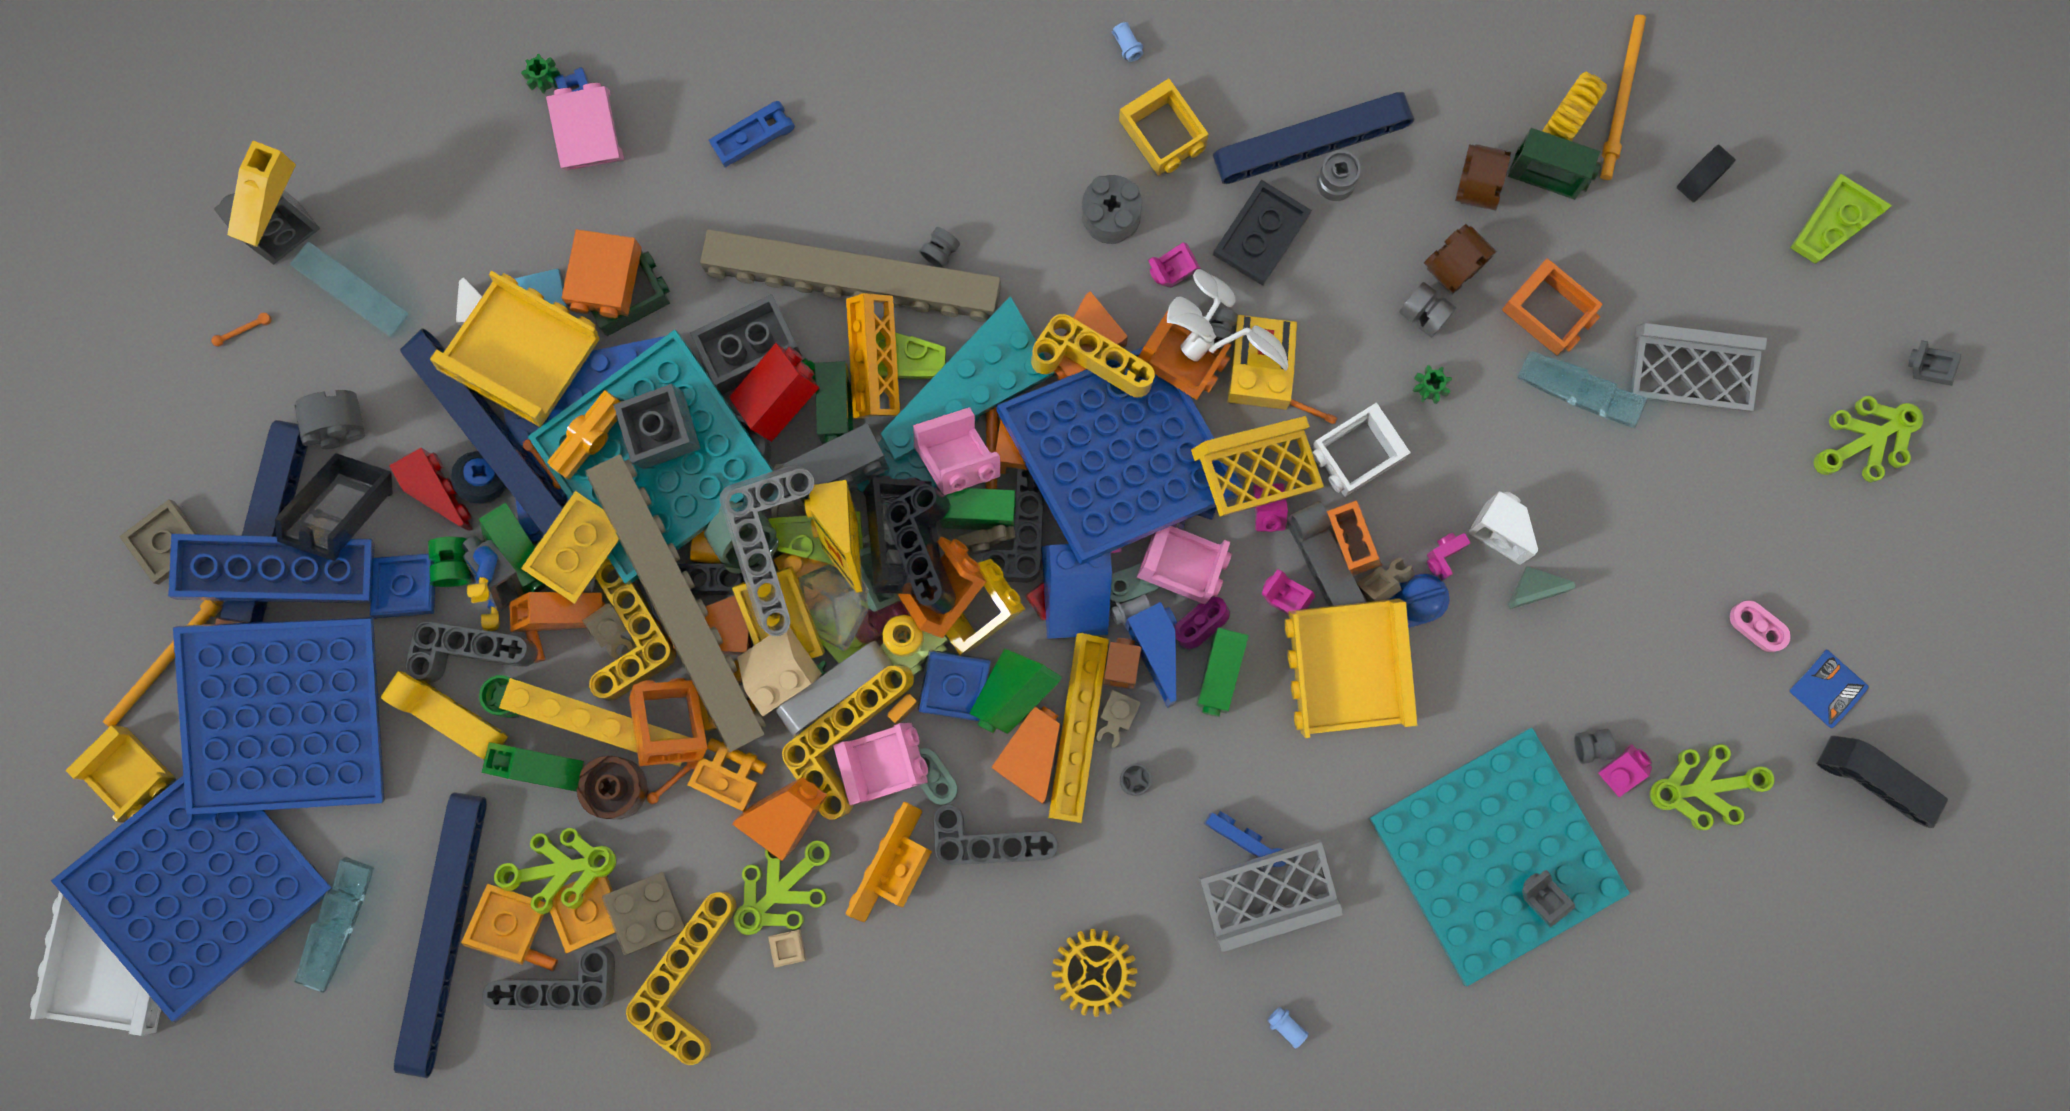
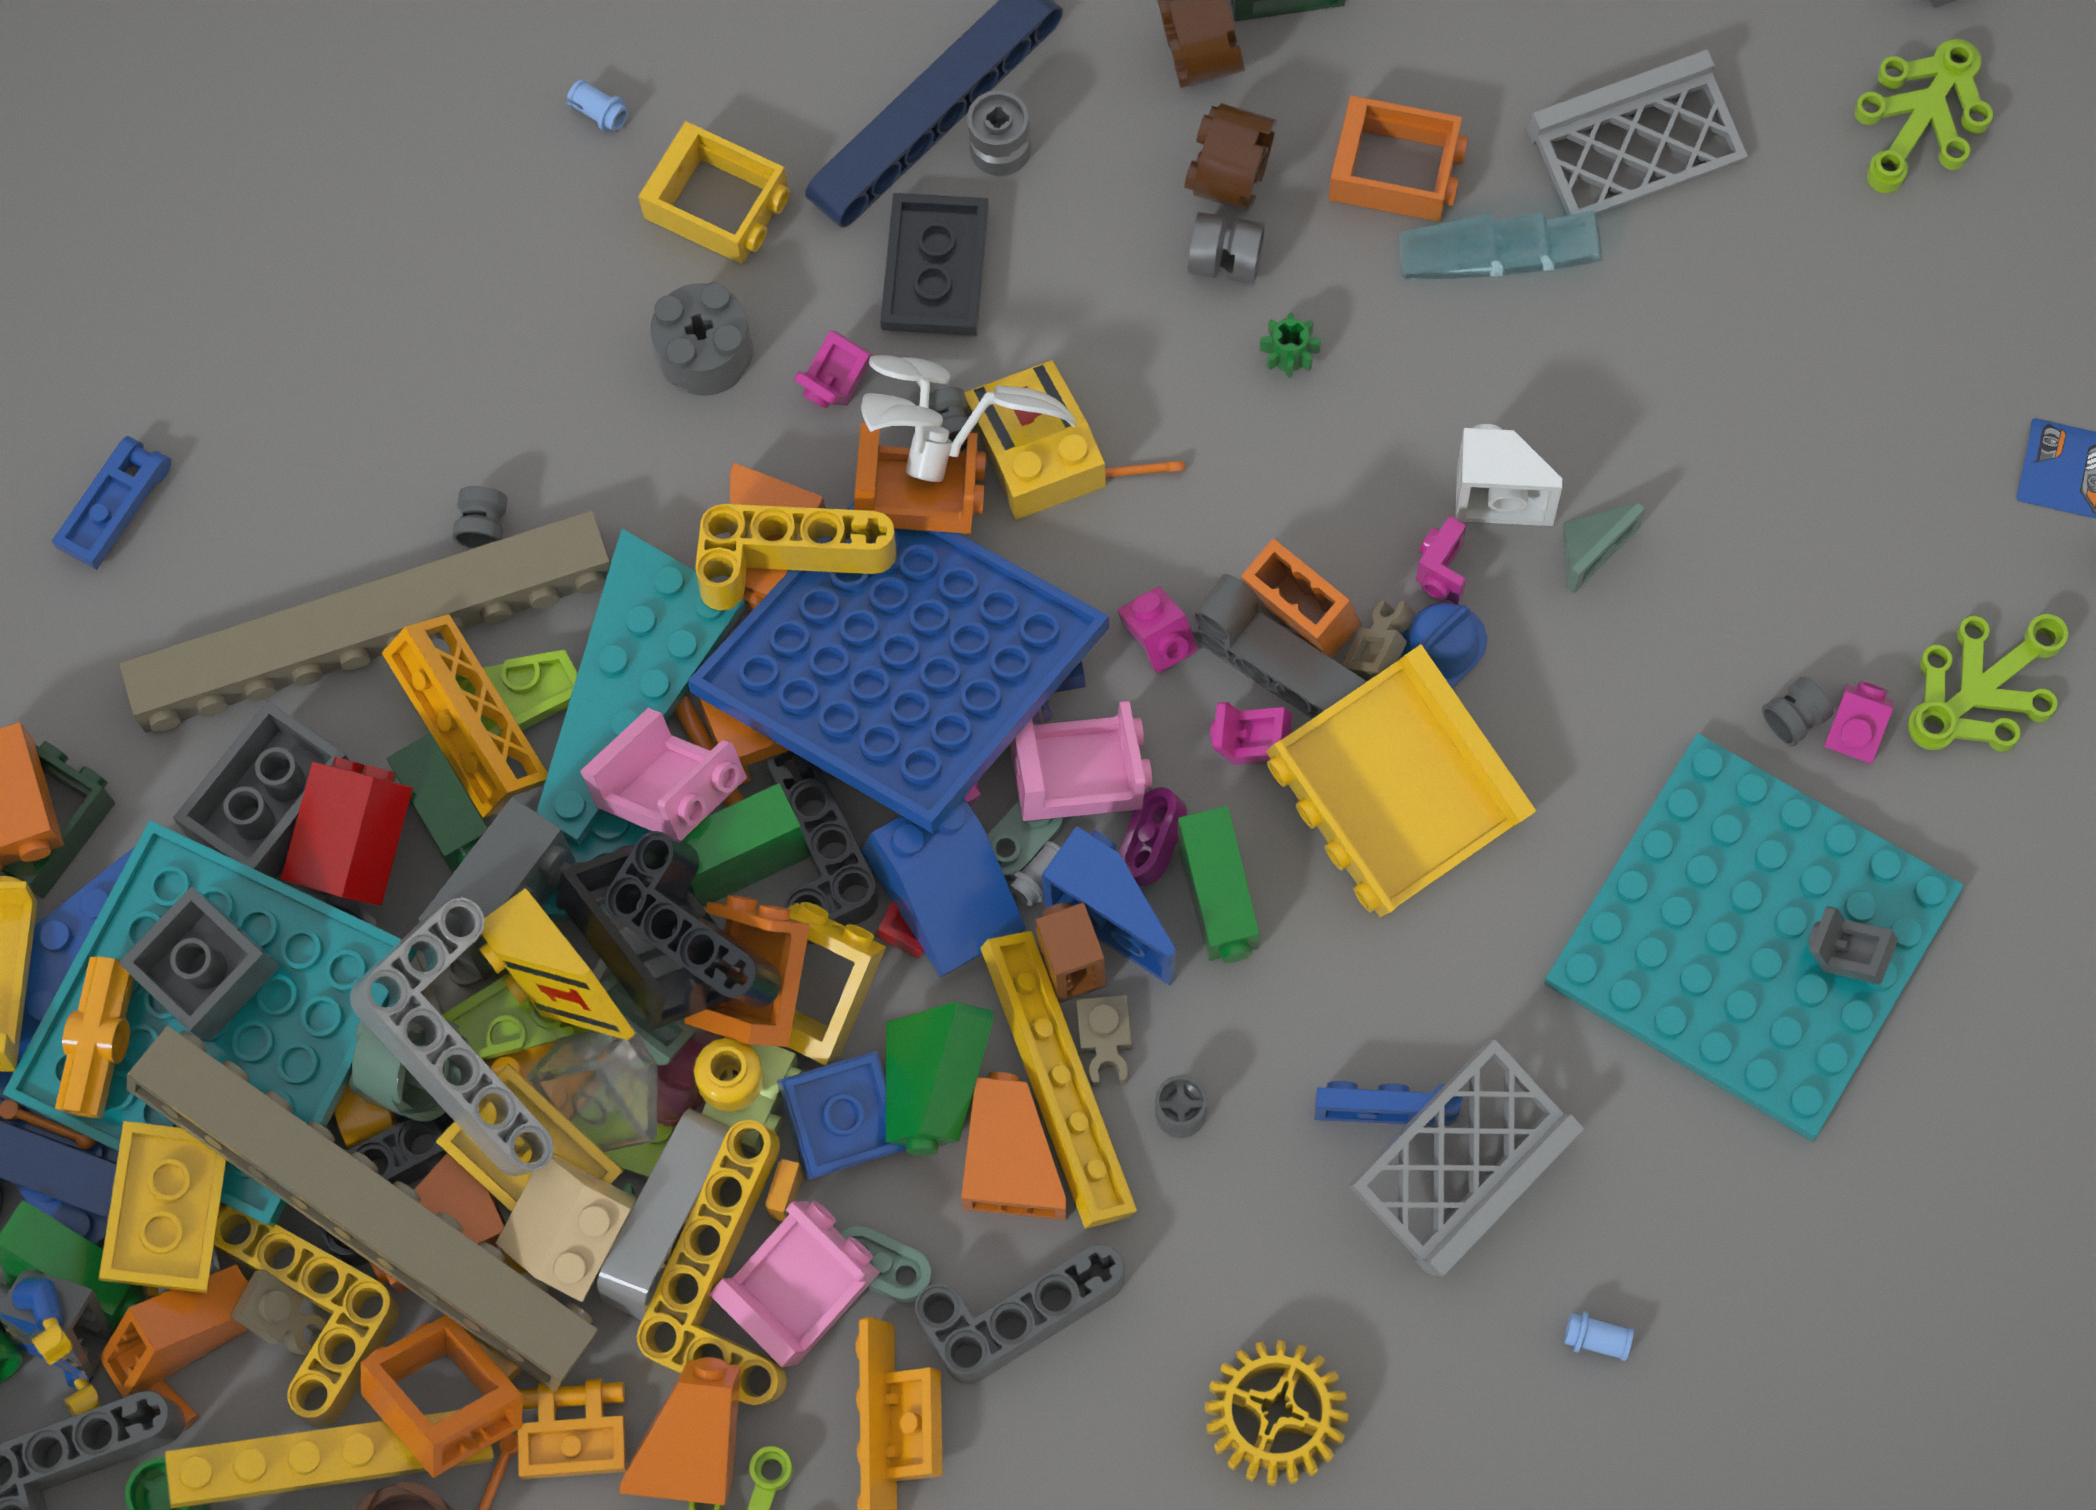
camera: 30 degrees left, 10 degrees down
dark tan plate [958,525,1016,554] -> none
yellow fence [1191,416,1324,517] -> none
white window [1312,402,1411,497] -> none
bright pink plate [1730,601,1790,652] -> none

